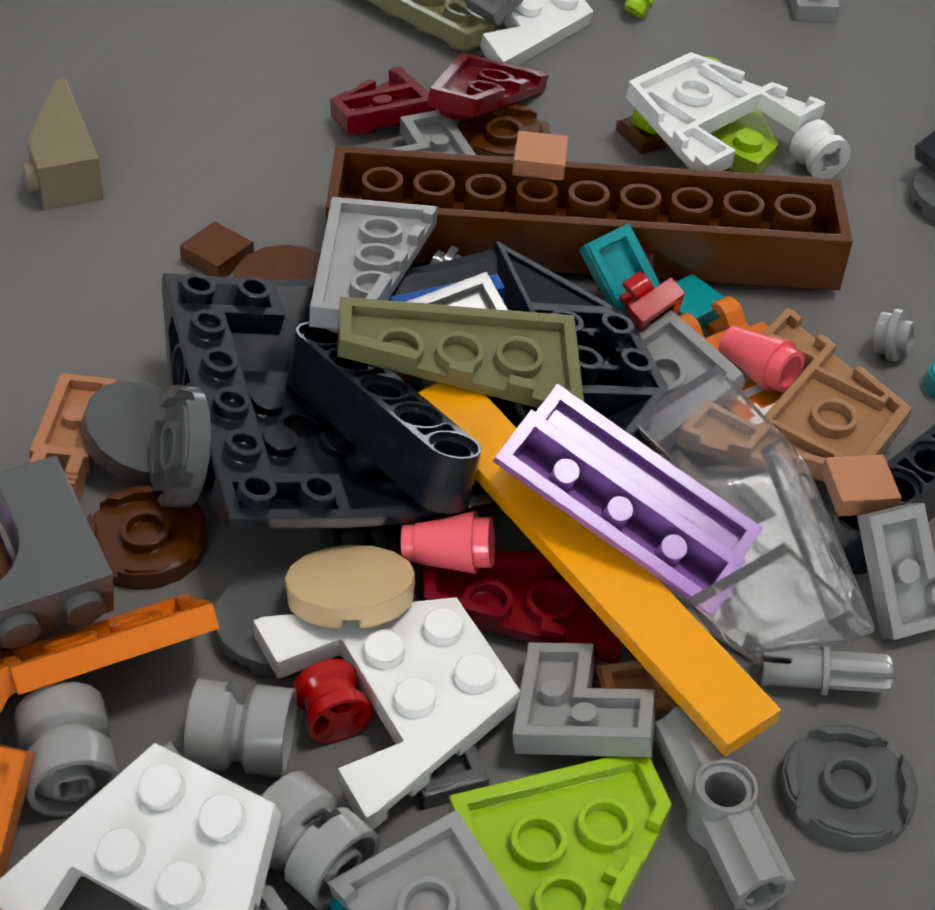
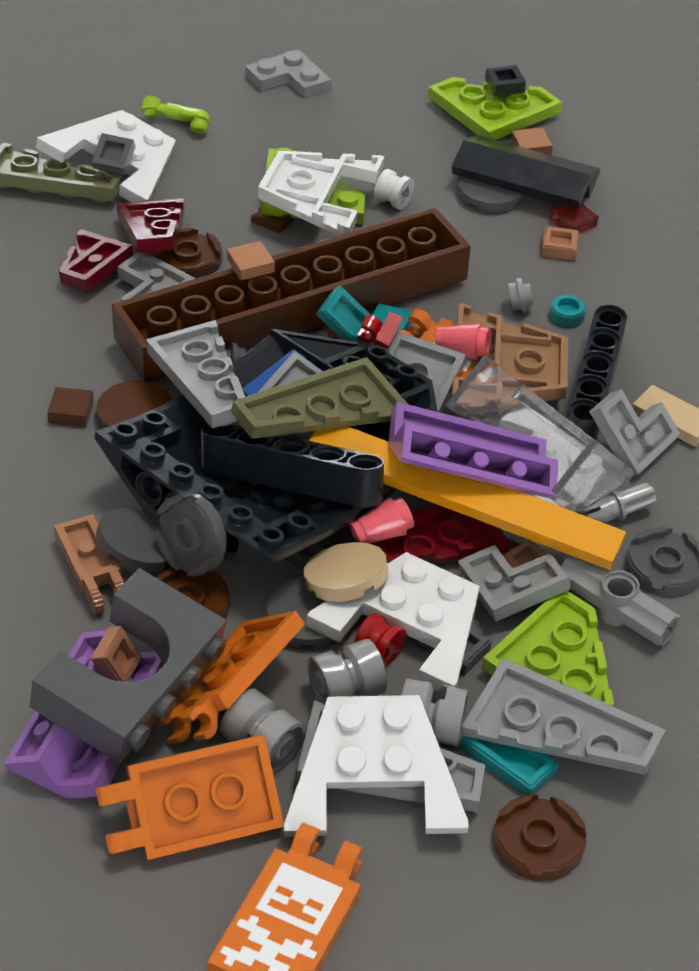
camera: 30 degrees left, 0 degrees up
nougat tile [821,454,901,516] -> none

